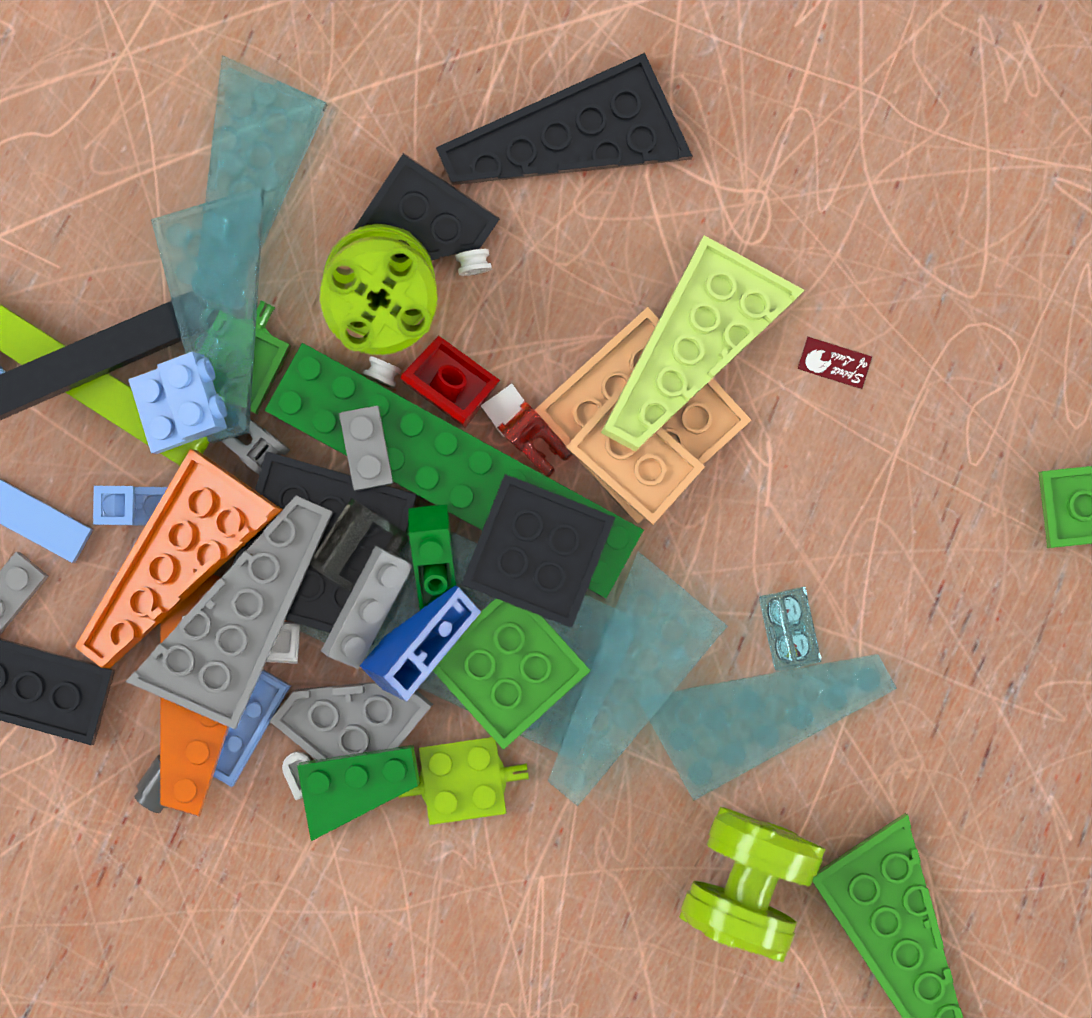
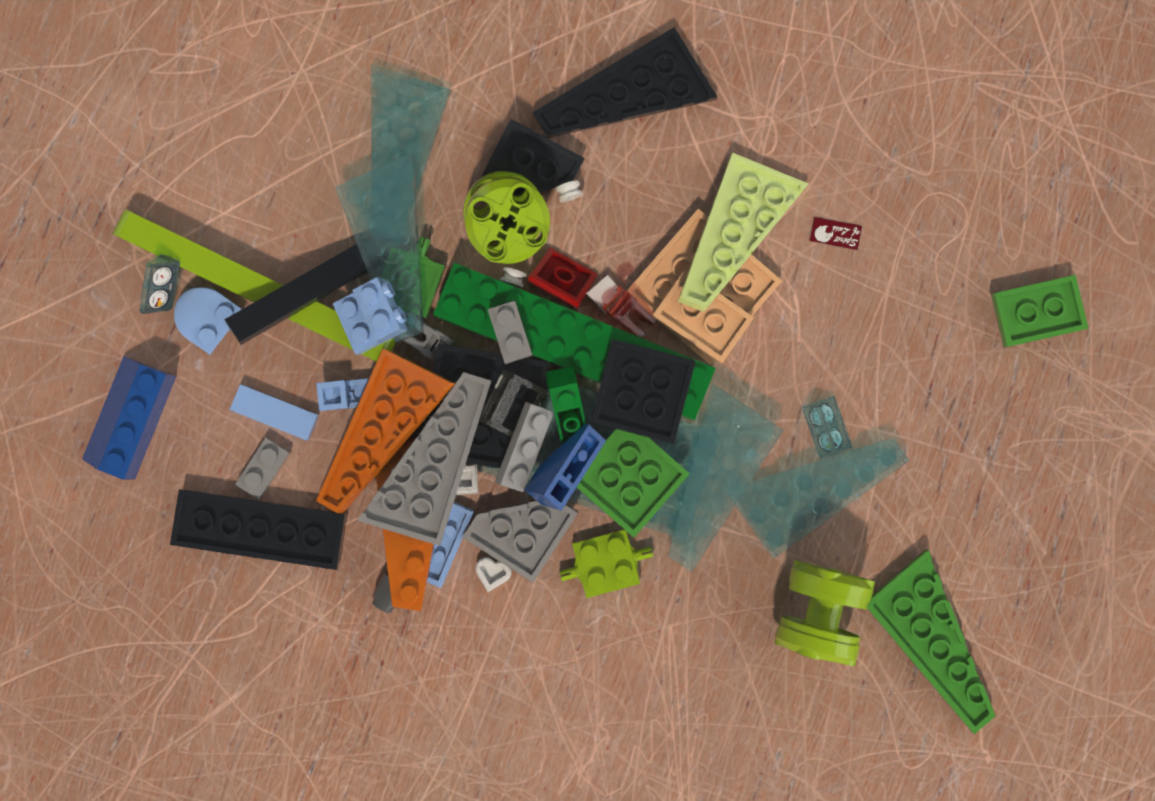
camera: 10 degrees left, 0 degrees up
green wing [297,745,420,841] -> none

